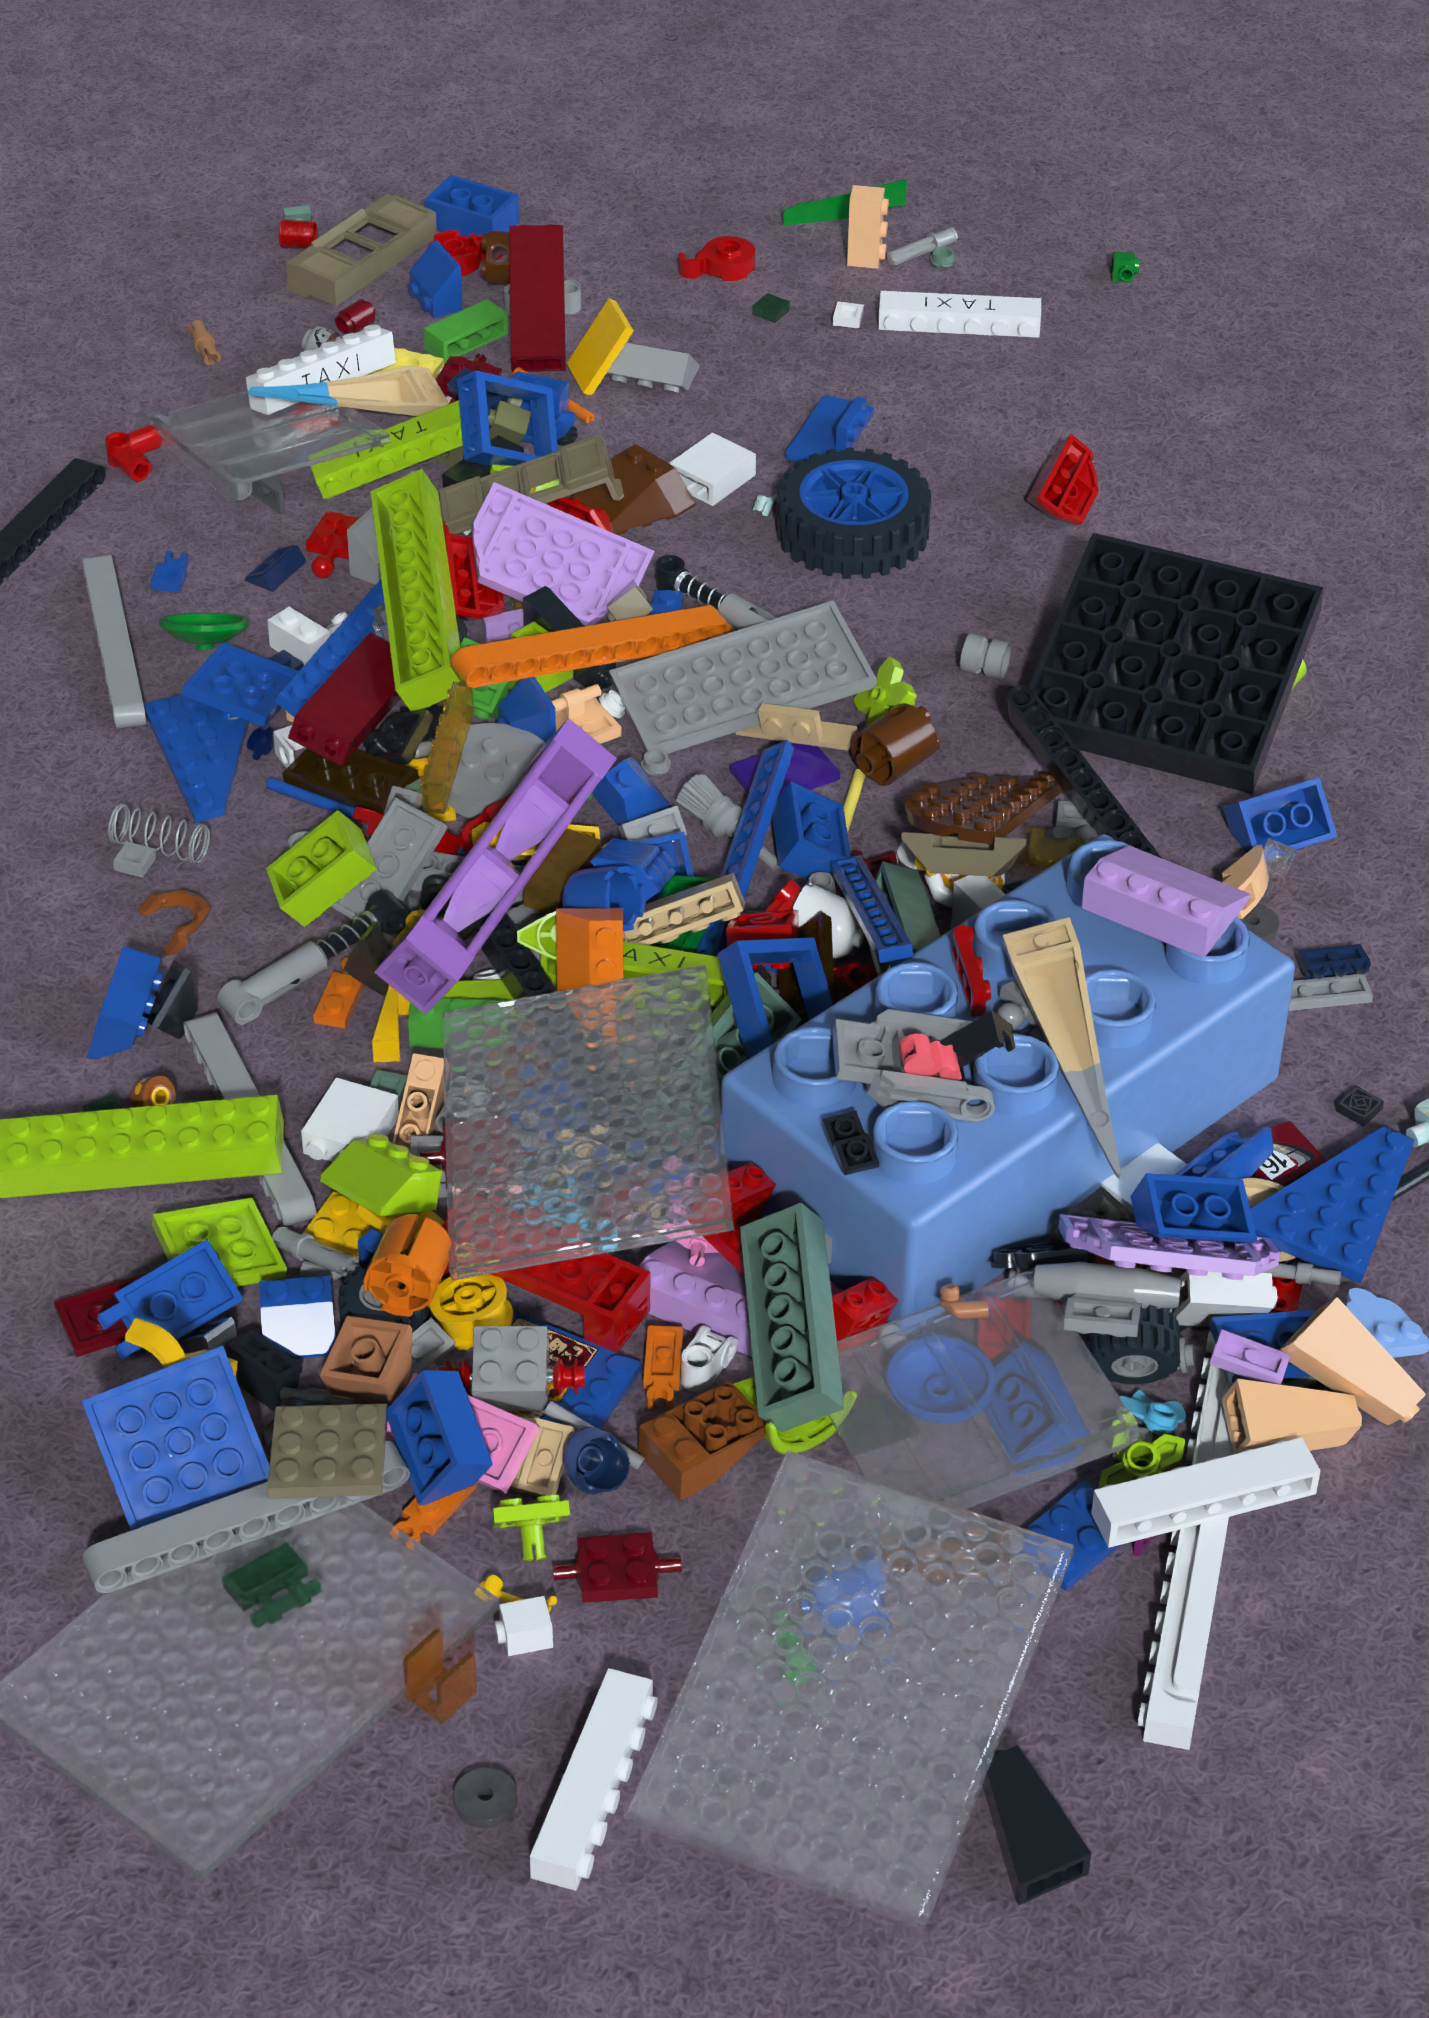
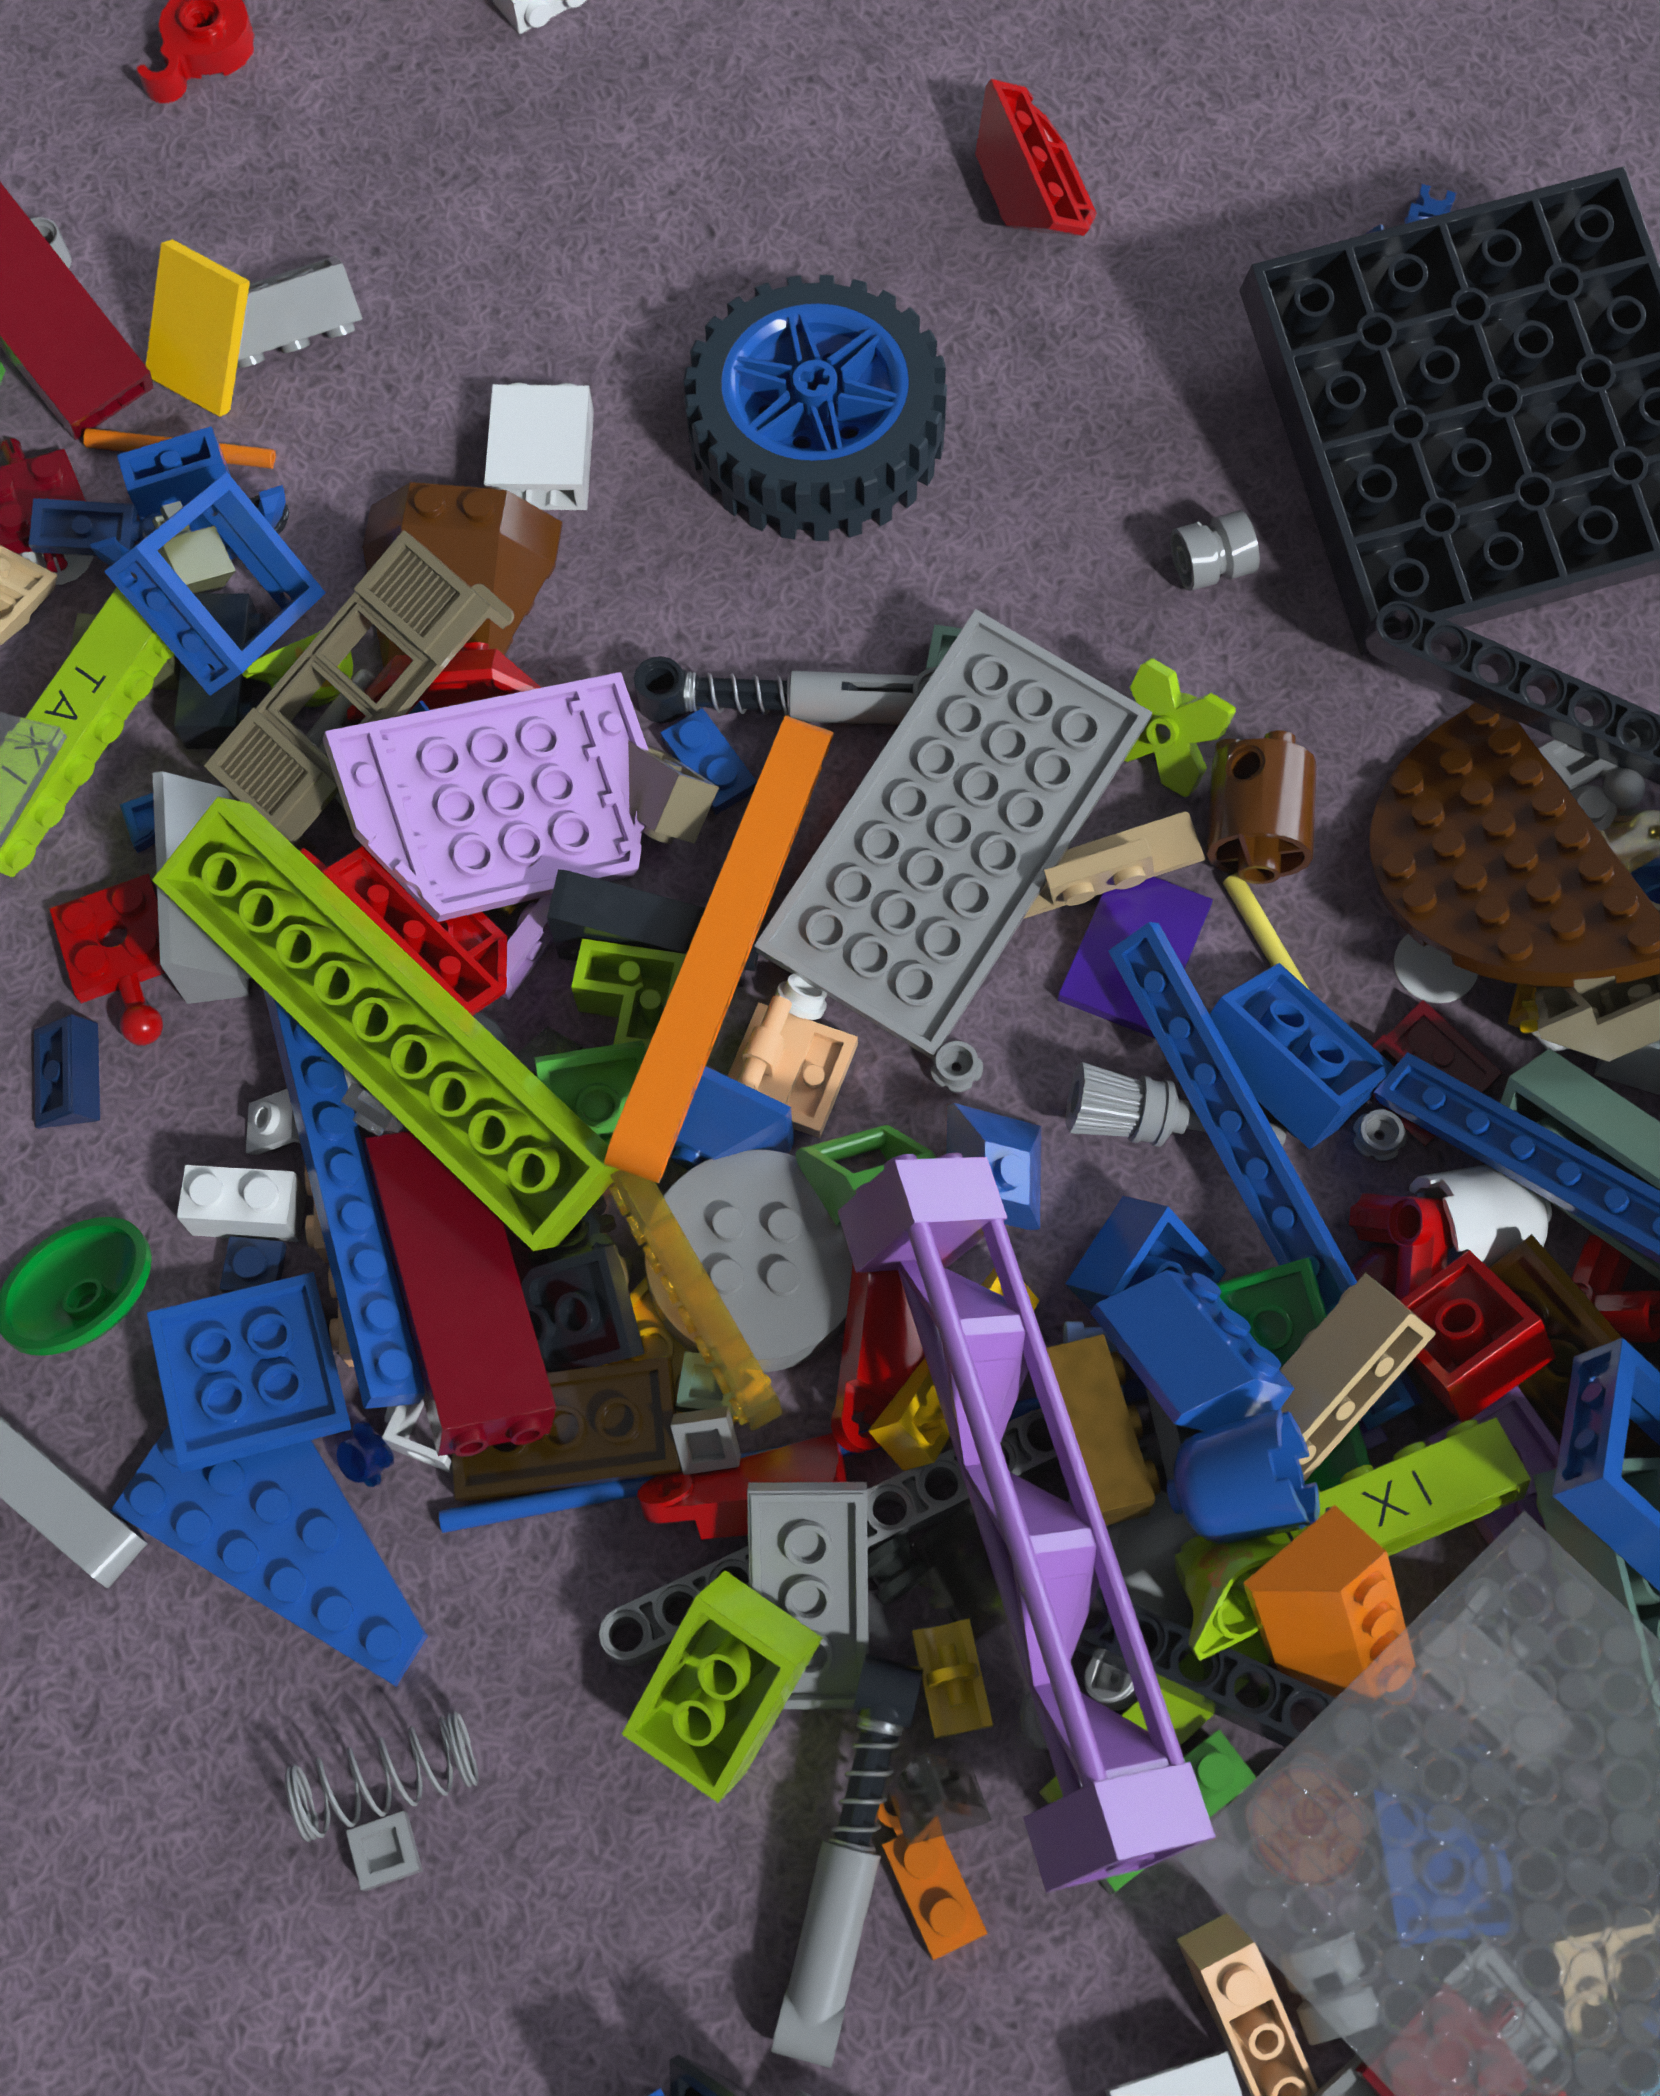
camera: 35 degrees left, 25 degrees up
dark orange helmet [139,889,210,956] -> none
sand green plate [369,1070,408,1107] -> none
yellow slope [372,985,410,1062] -> none
light grey plate [618,806,688,842] -> none
light aqua hand [752,494,777,516] -> none
clear green plate [753,293,790,323] -> none
blue bracket [785,395,874,462] -> none
white plate [833,302,864,328] -> none

